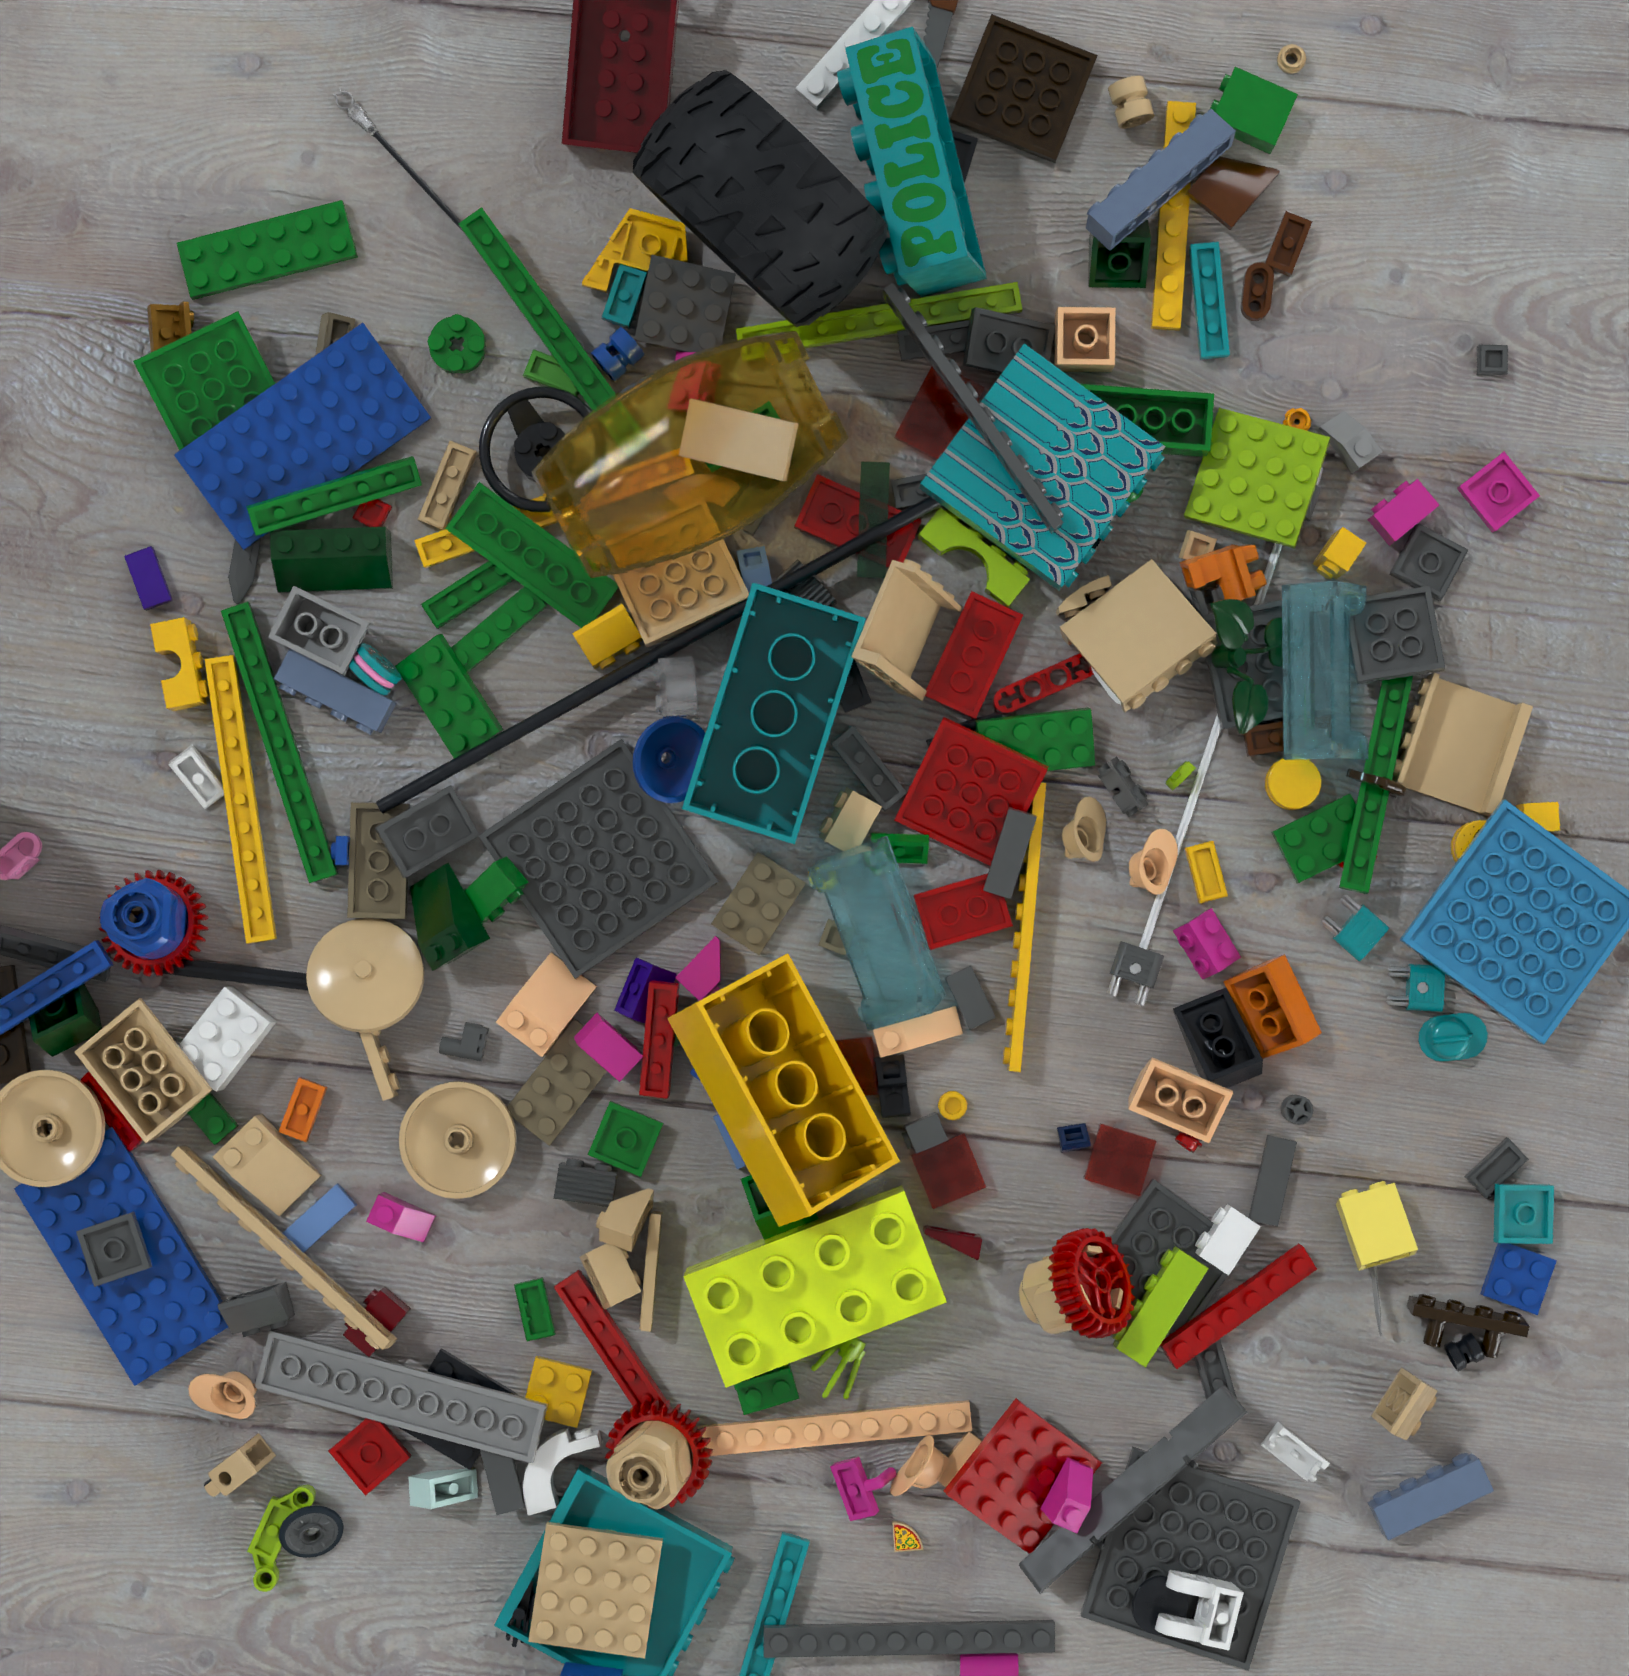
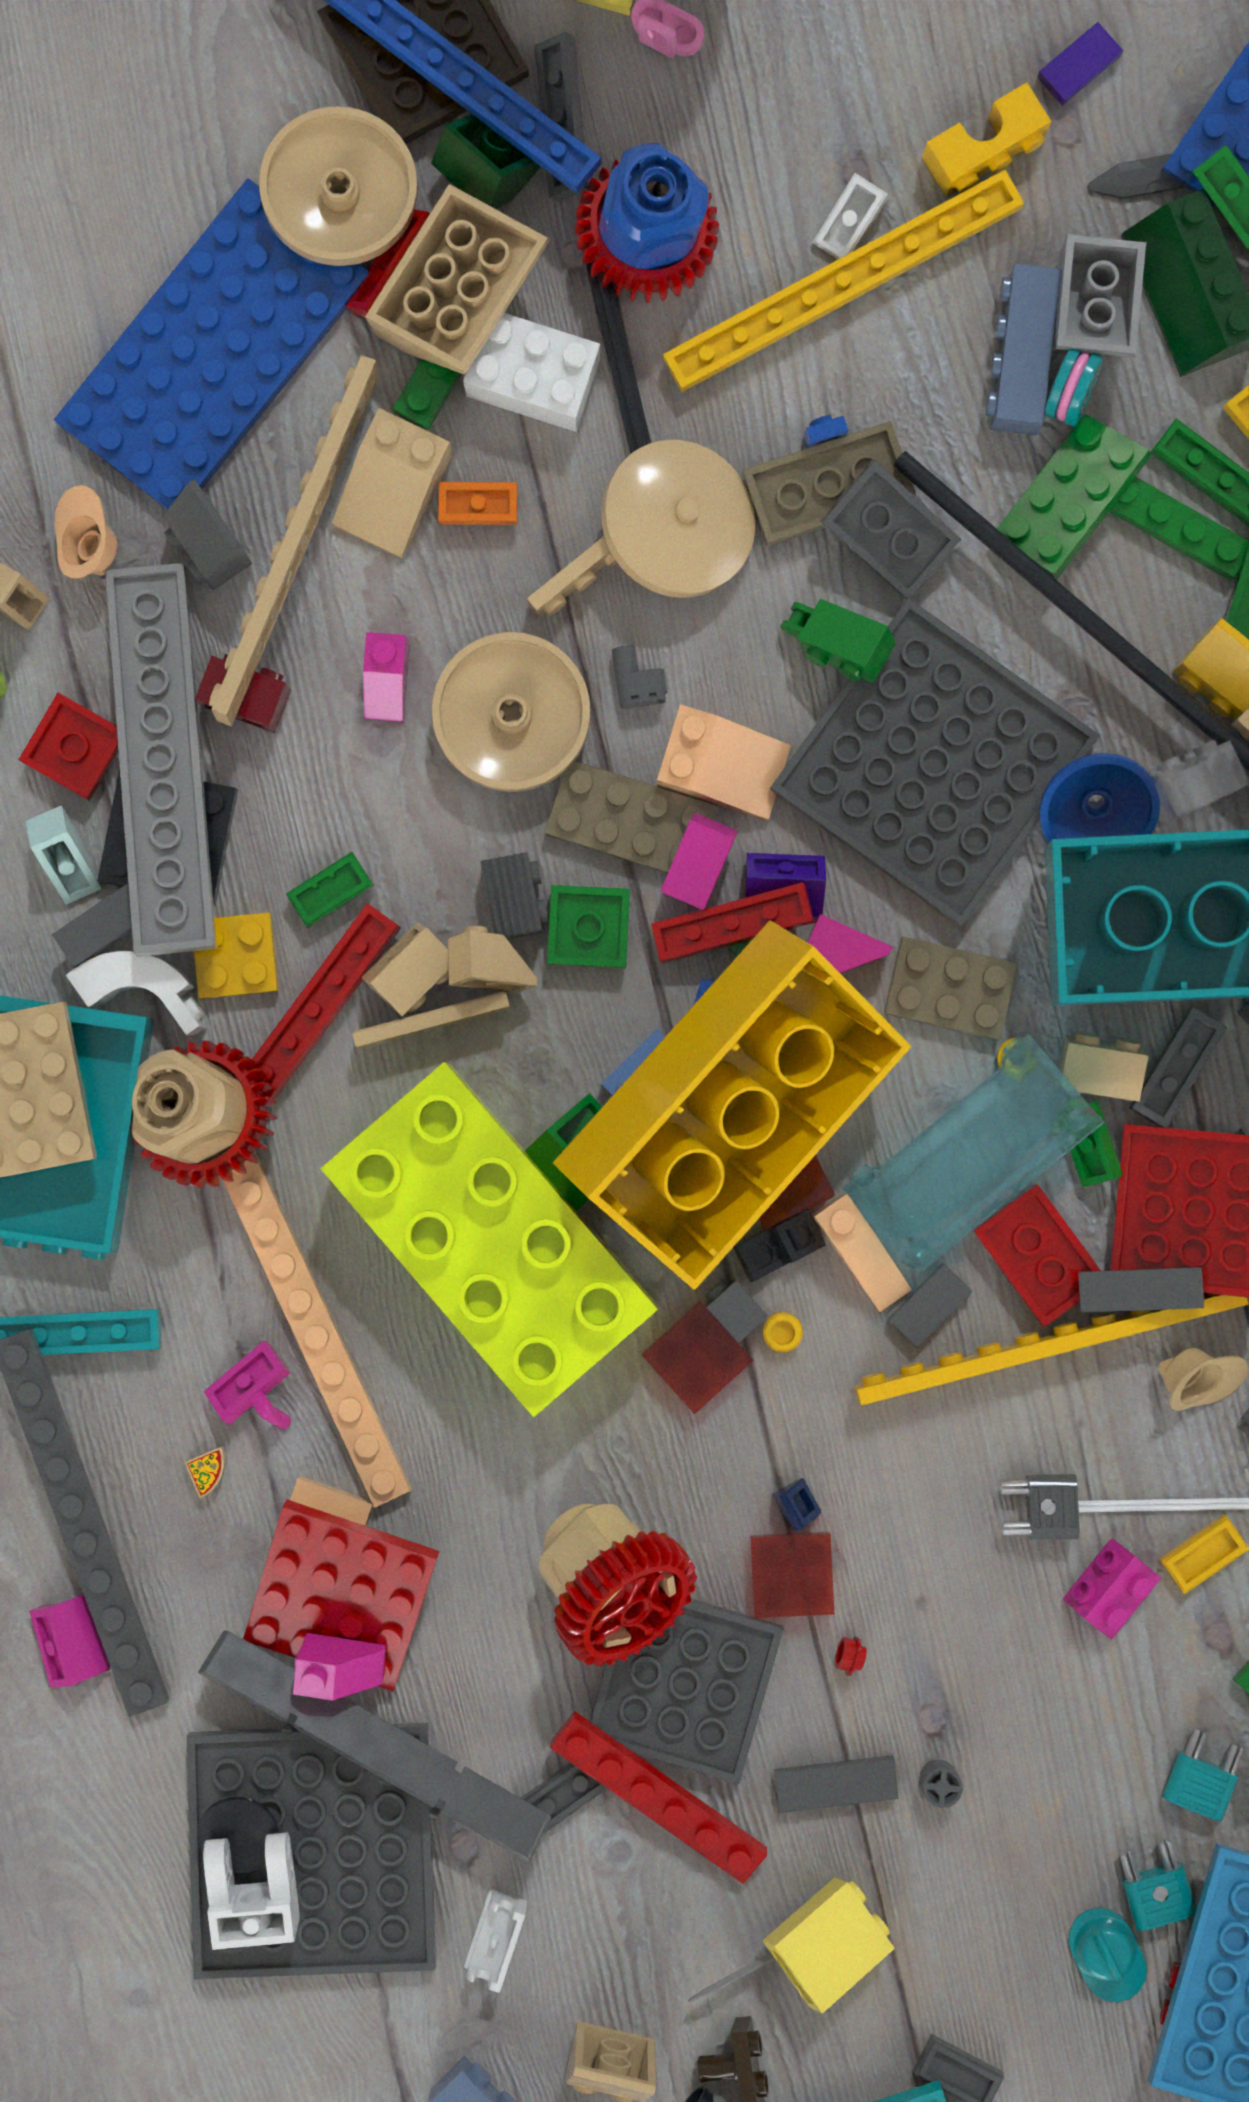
camera: 70 degrees right, 0 degrees up
dark grey plate [76,1212,153,1287] -> none
green plate [221,602,338,883] -> none
medium blue tile [283,1184,357,1252] -> none
dark green slope [410,862,490,971] -> none
green bracket [734,1363,799,1415] -> none
lime plant [811,1337,866,1399] -> none
dark tan plate [818,918,855,955] -> none
light nougat piece [890,1435,949,1496] -> none
dark red slope [923,1225,982,1260] -> none
lime brick [1112,1246,1209,1368] -> none
light nougat slope [1128,1057,1233,1143] -> none
light nougat piece [1129,829,1178,895] -> none
black slope [1173,988,1263,1088] -> none
white brick [1195,1204,1261,1275] -> none
orange slope [1223,954,1322,1059] -> none

